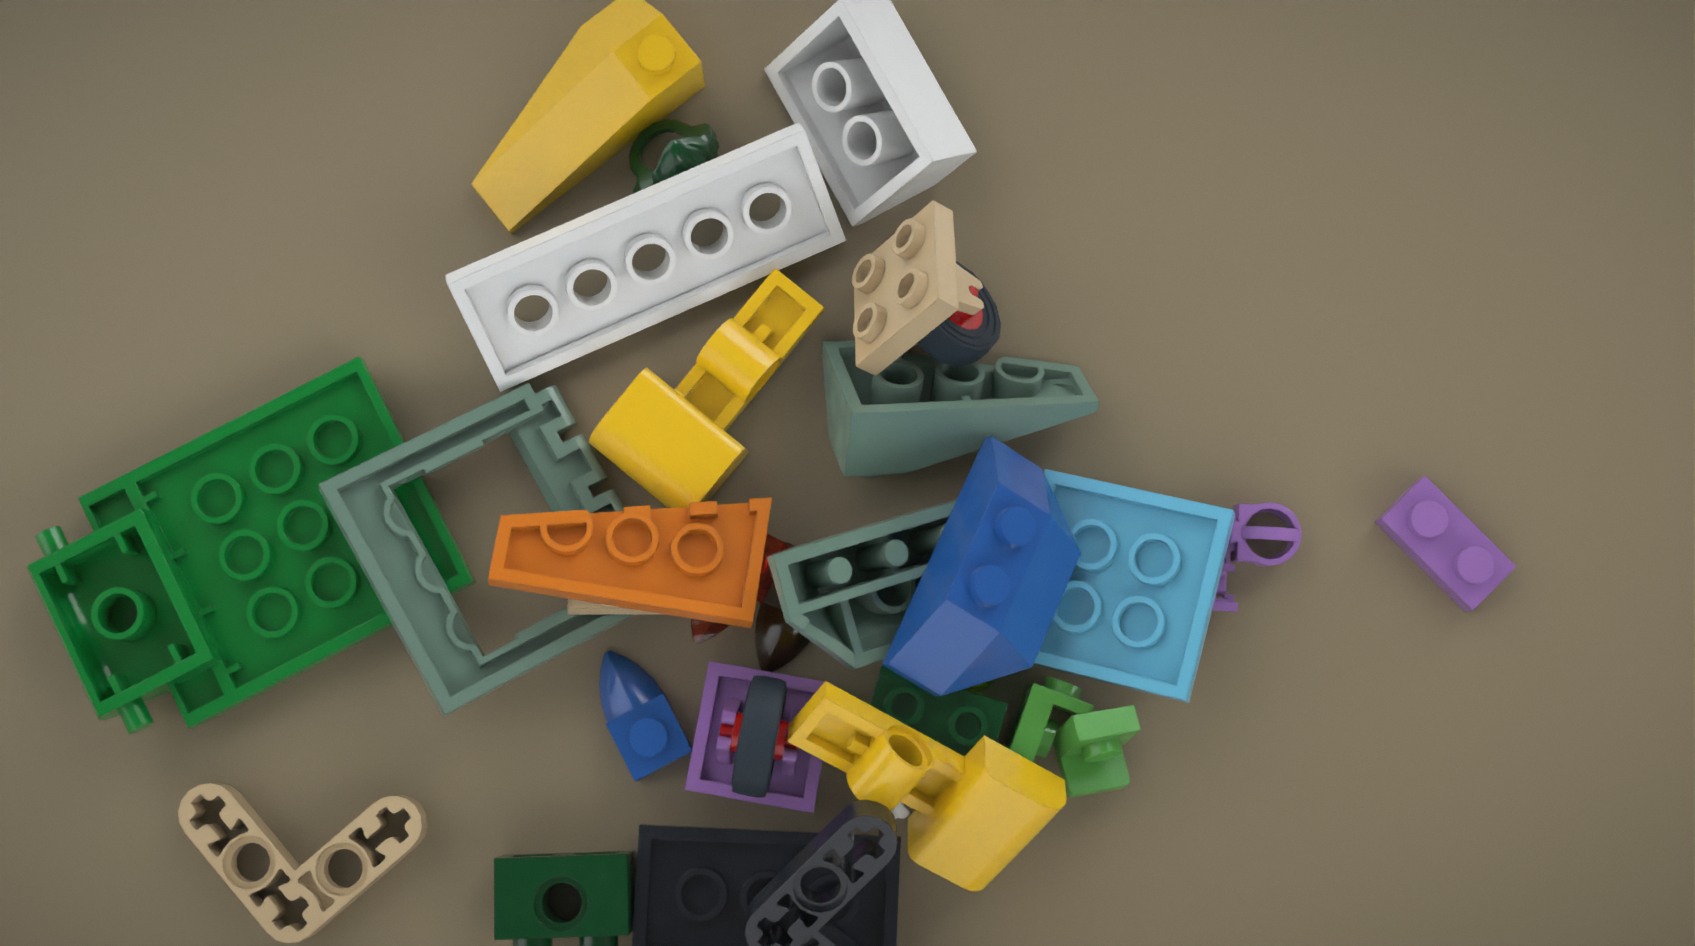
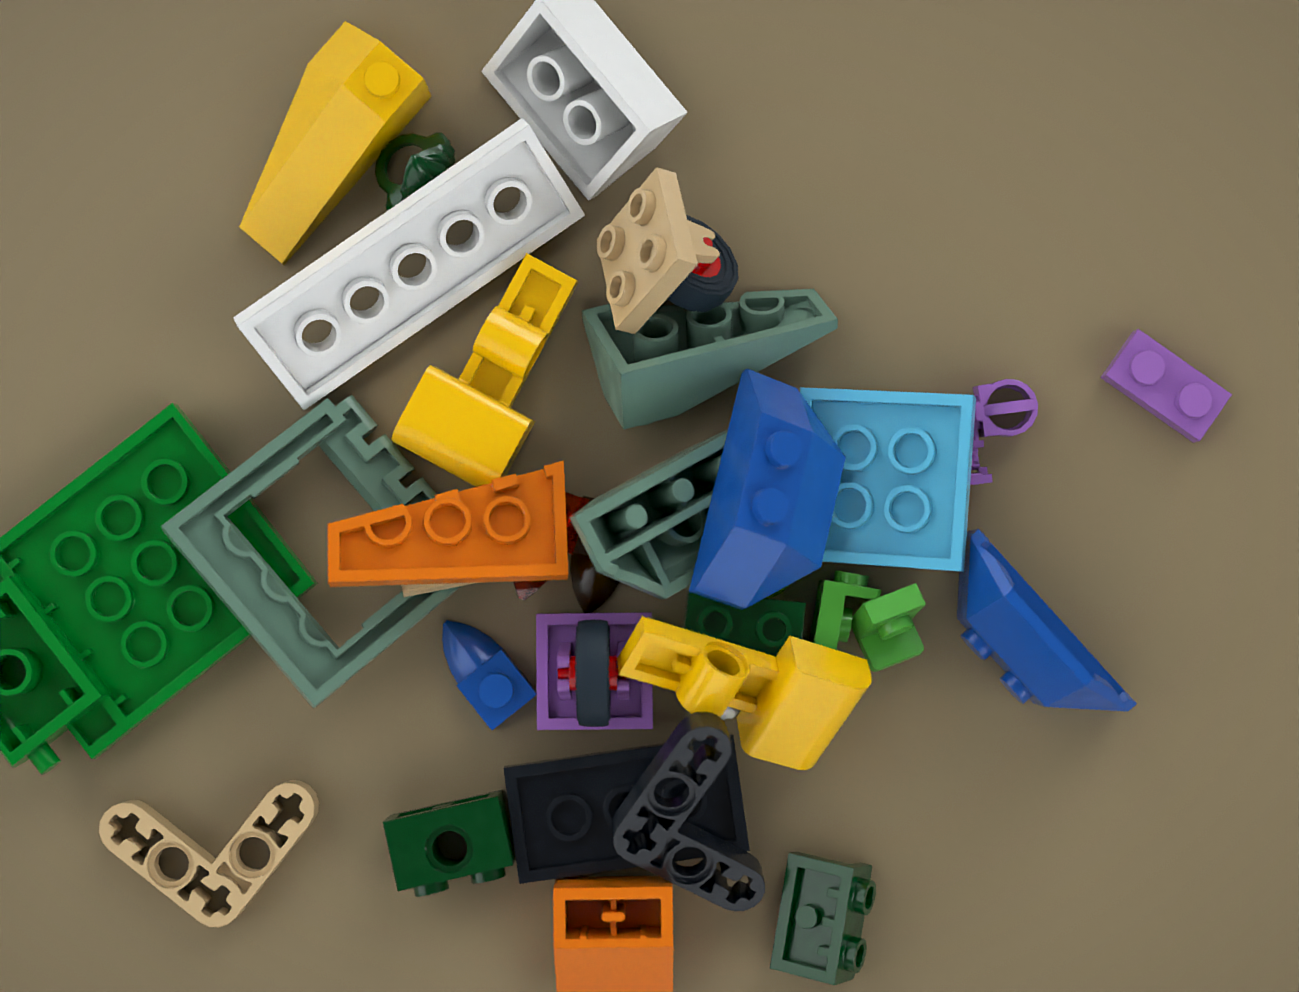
camera: 10 degrees left, 5 degrees up
none -> blue wedge [957,529,1137,712]

